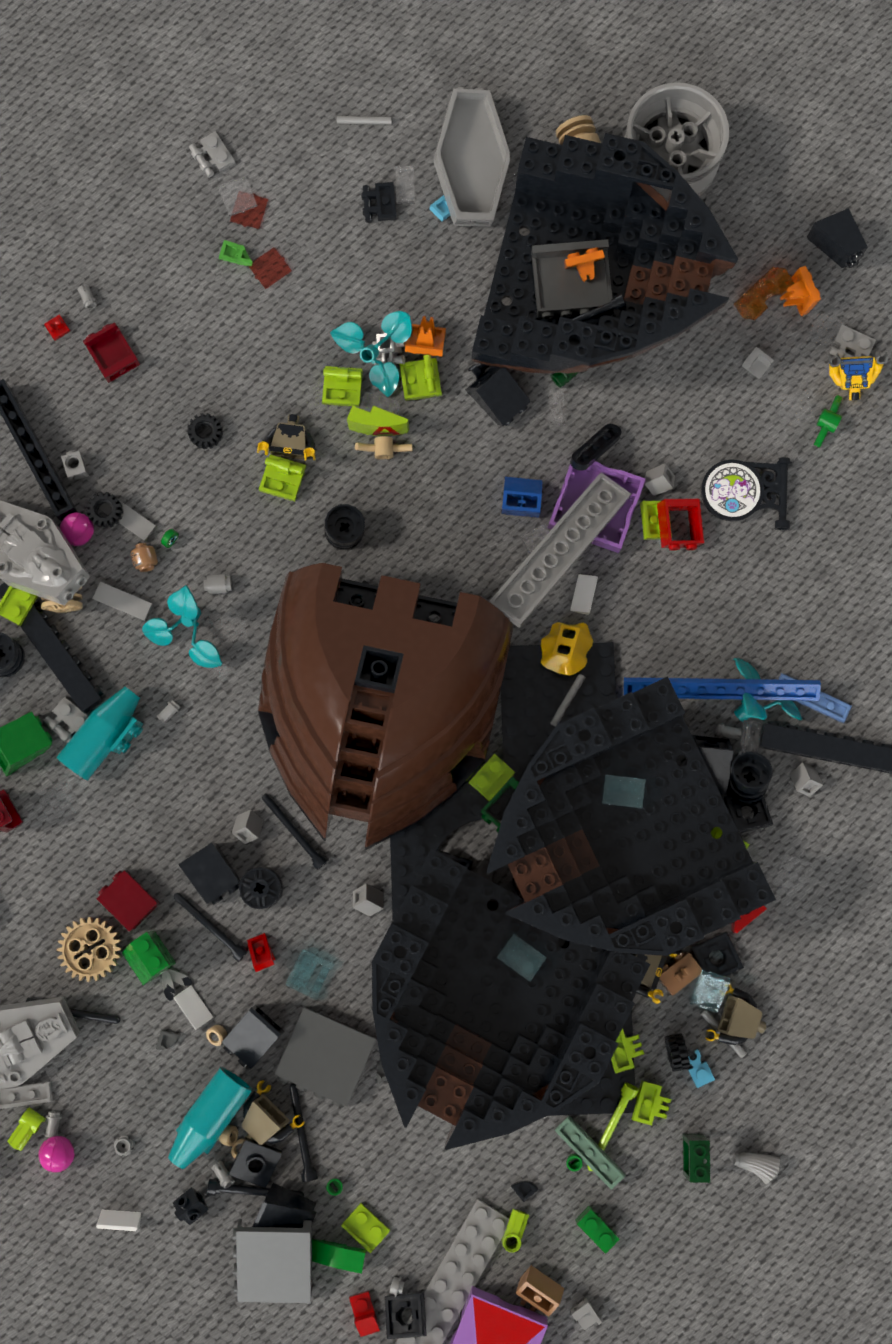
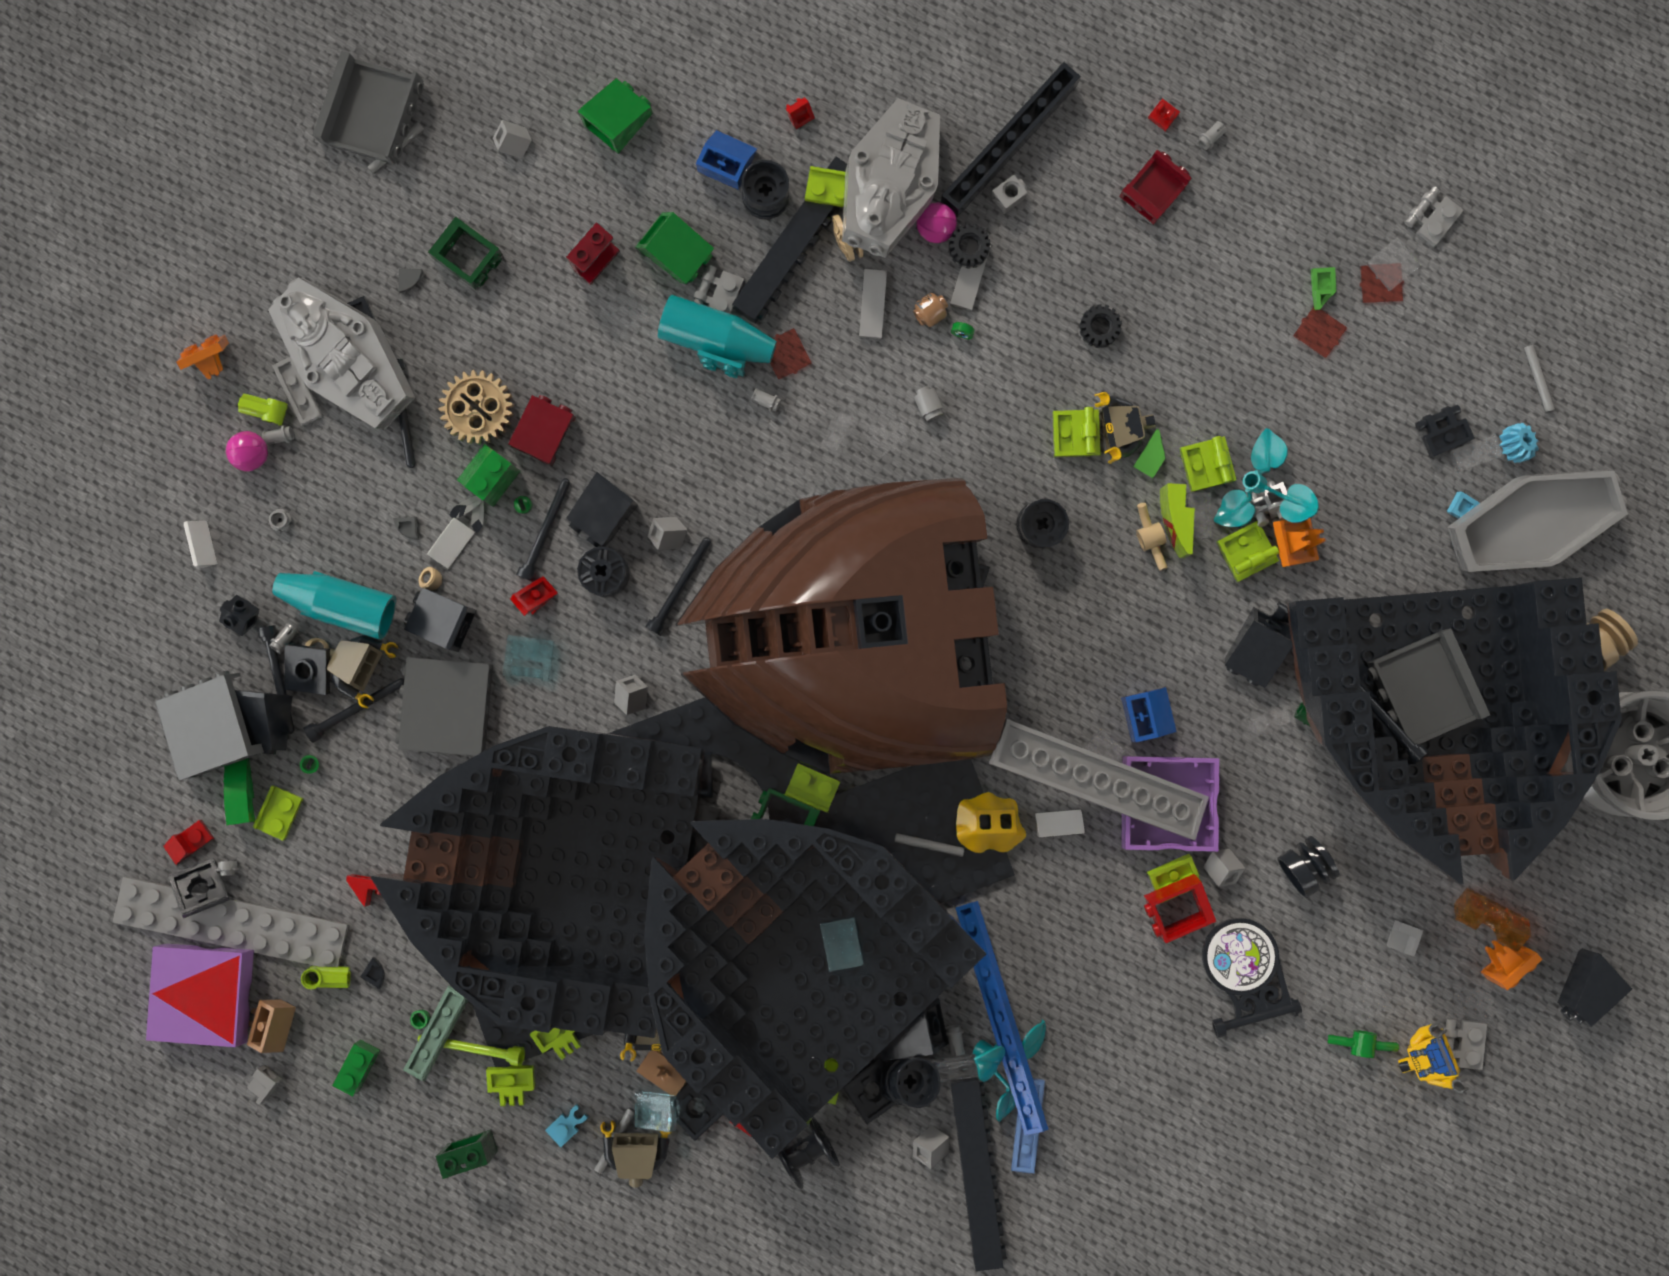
camera: 75 degrees right, 5 degrees up
teal plant [142,585,223,668] -> none
tan piece [219,1125,238,1146] -> none
clear light blue plate [497,934,547,981] -> none
orange plate [564,247,605,282] -> none
black plate [570,424,622,471] -> none
black tyre [665,1033,690,1072] -> none
light grey piece [734,1153,780,1184] -> none
none -> red slope [346,874,381,907]
none -> green hinge [514,496,533,514]
none -> clear red piece [770,328,812,380]
none -> black piece [778,1116,840,1189]
none -> bright green slope [1133,428,1165,478]
none -> black wheel [1277,836,1340,898]
none -> medium azure gear [1499,423,1539,463]

